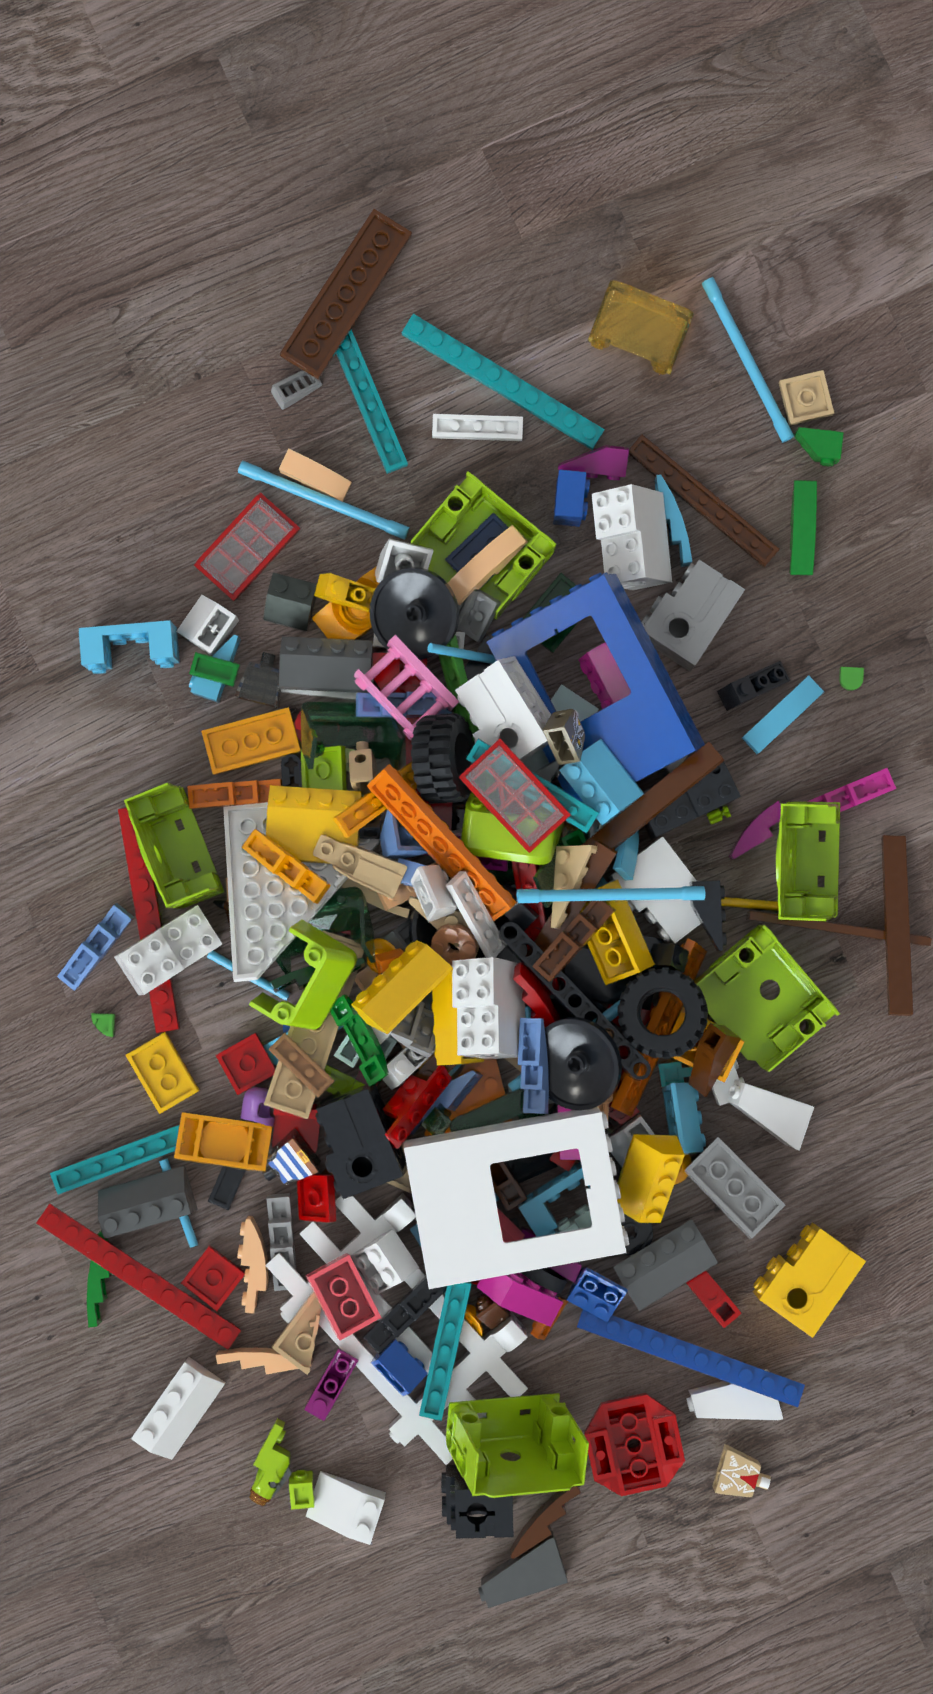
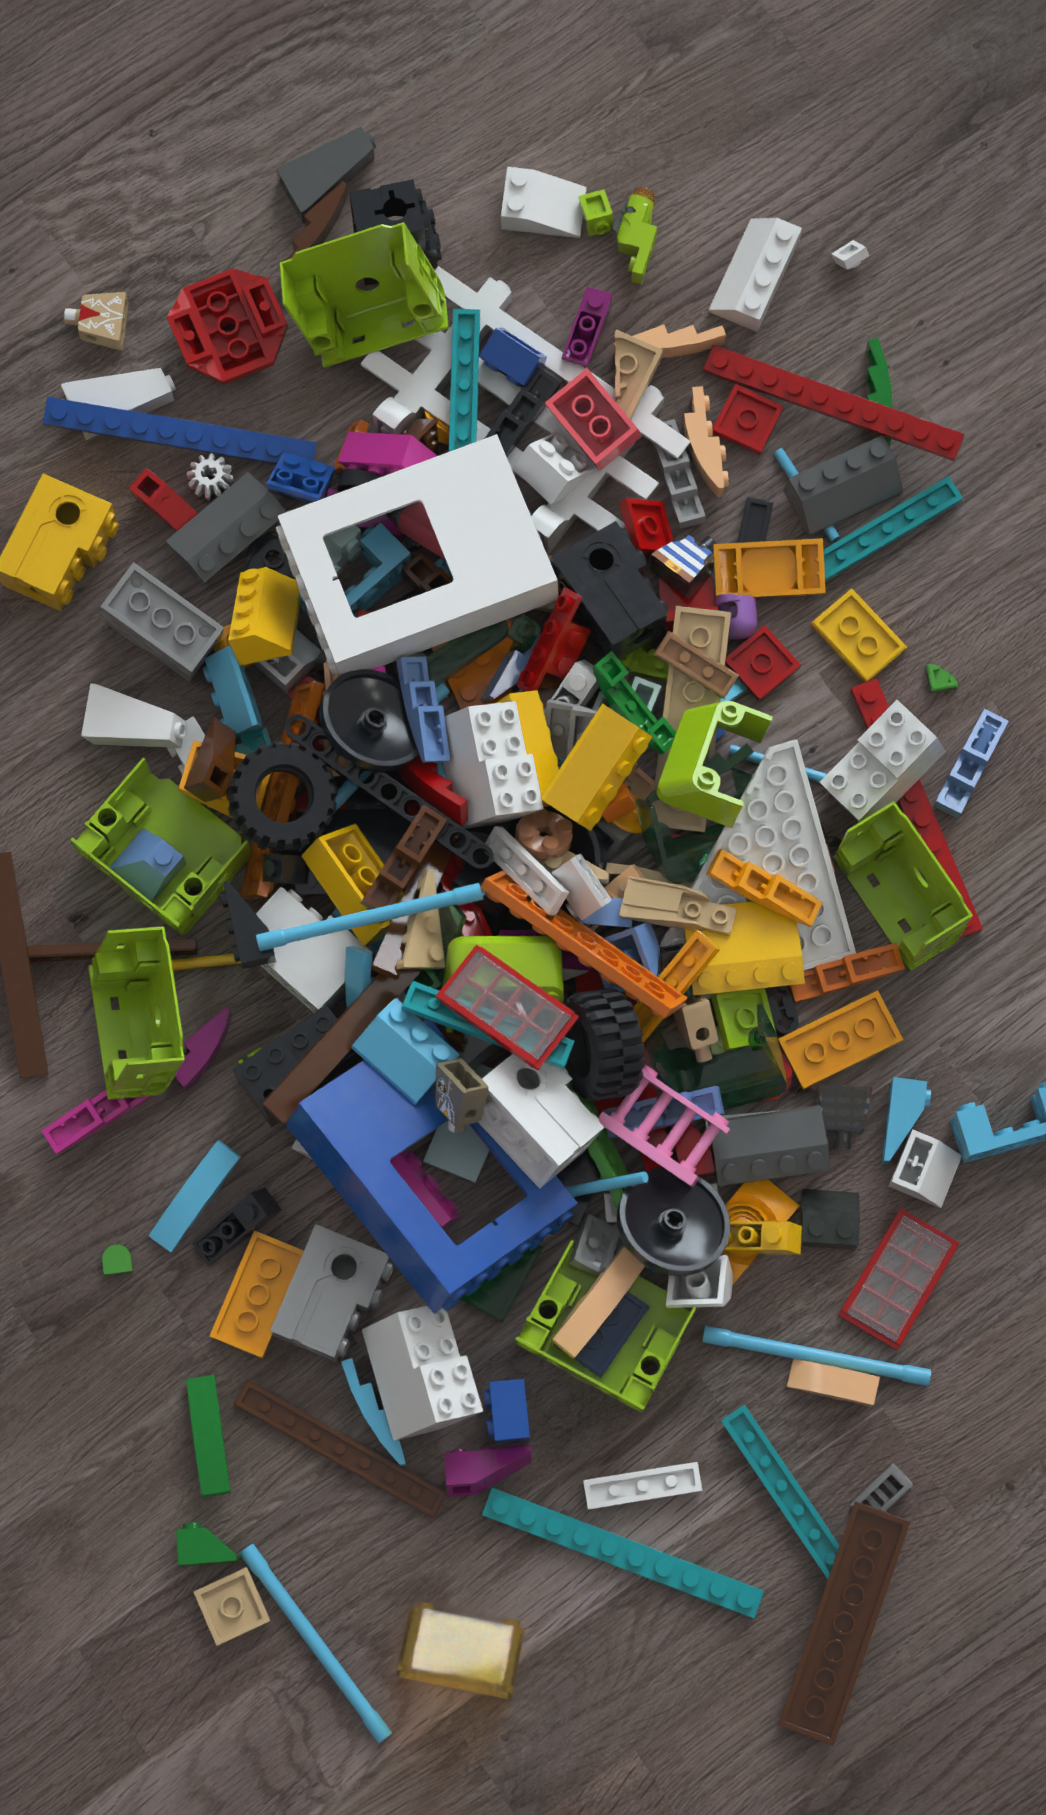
camera: 170 degrees right, 10 degrees down
green tile [189,652,240,687] -> none
none -> medium blue slope [109,829,186,903]
none -> white gear [187,453,233,501]
none -> light orange plate [209,1230,304,1359]
none -> white plate [832,240,869,270]

